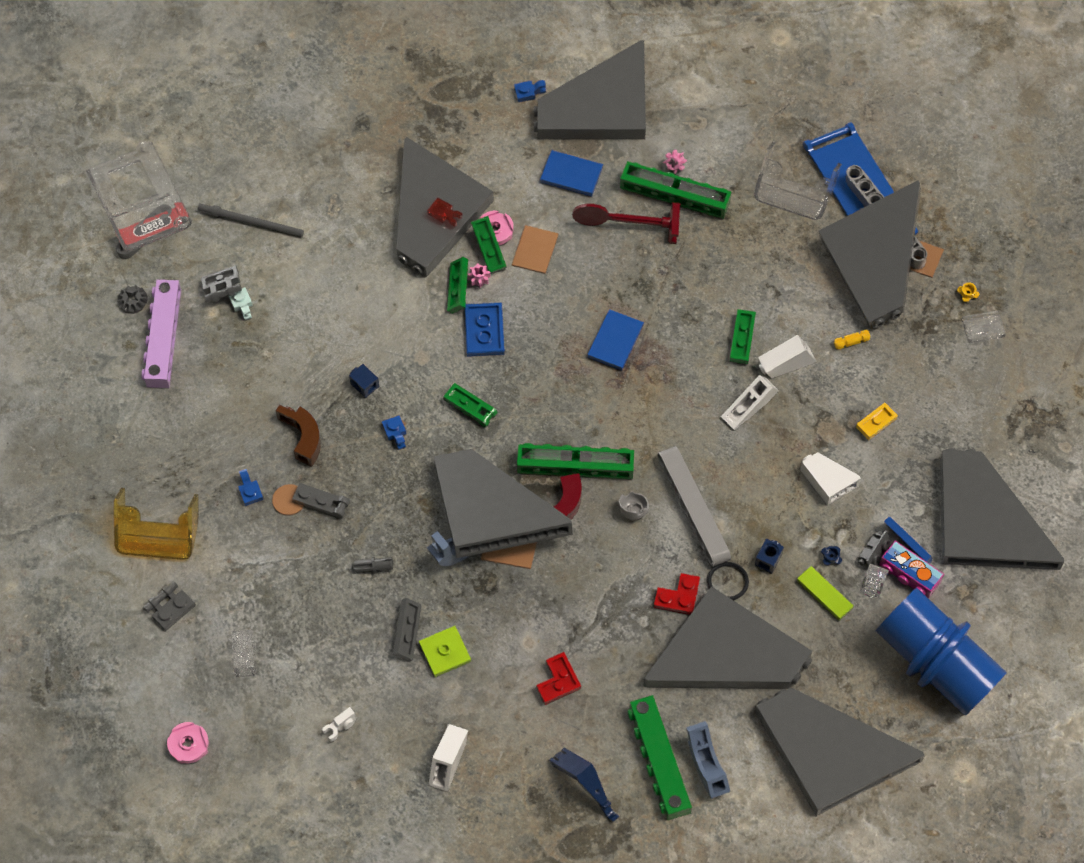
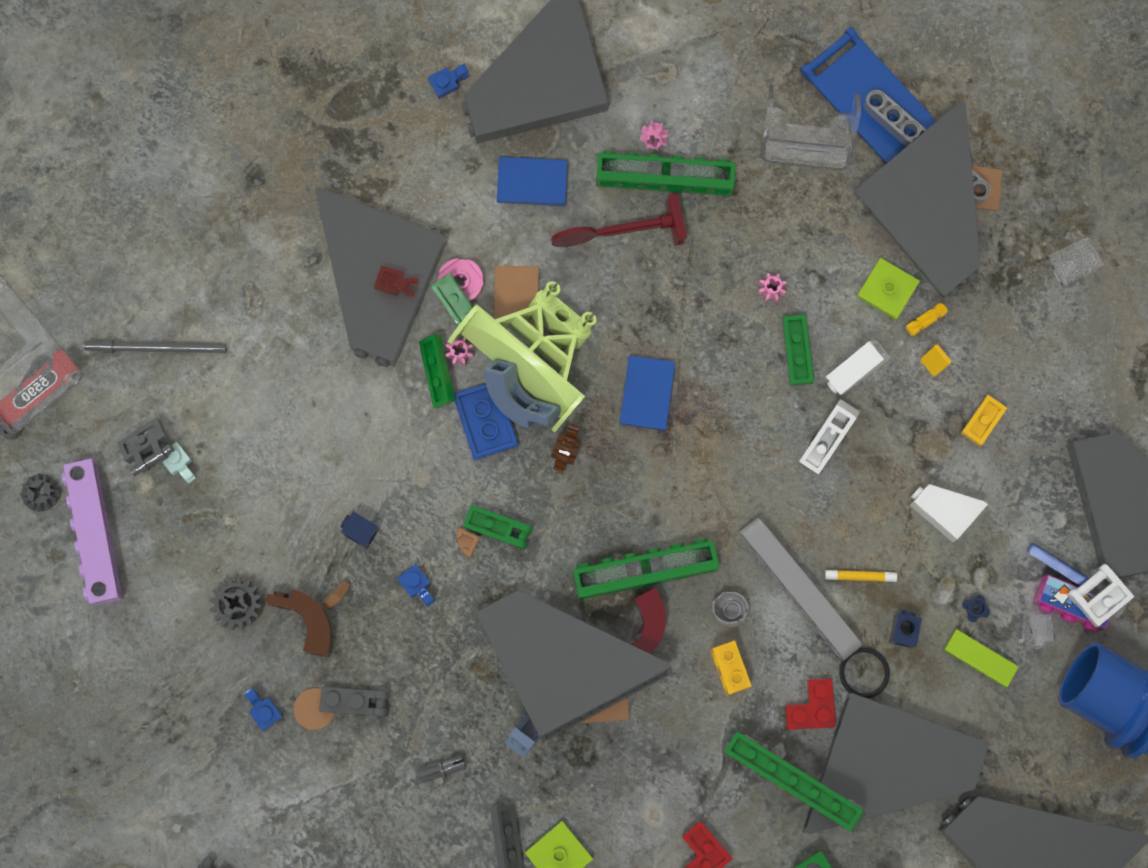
camera: 20 degrees left, 15 degrees up
clear yellow windscreen [114,488,199,560] -> none
dark grey hinge [858,530,891,572] -> none
yellow plate [957,283,979,302] -> none
none -> dark grey gear [209,577,263,630]
none -> medium nougat tile [321,580,350,610]
none -> yellowish green piece [447,281,596,433]
none -> medium nougat tile [457,527,481,559]
none -> sand blue arch [484,359,560,428]
none -> reddish brown gear [551,423,582,475]
none -> yellow brick [710,641,752,696]
none -> green piece [724,731,866,834]
none -> bright pink gear [758,273,787,303]
none -> yellow bar [825,570,897,582]
none -> lime plate [857,257,920,321]
none -> yellow slope [920,344,952,377]
none -> white plate [1068,564,1134,627]

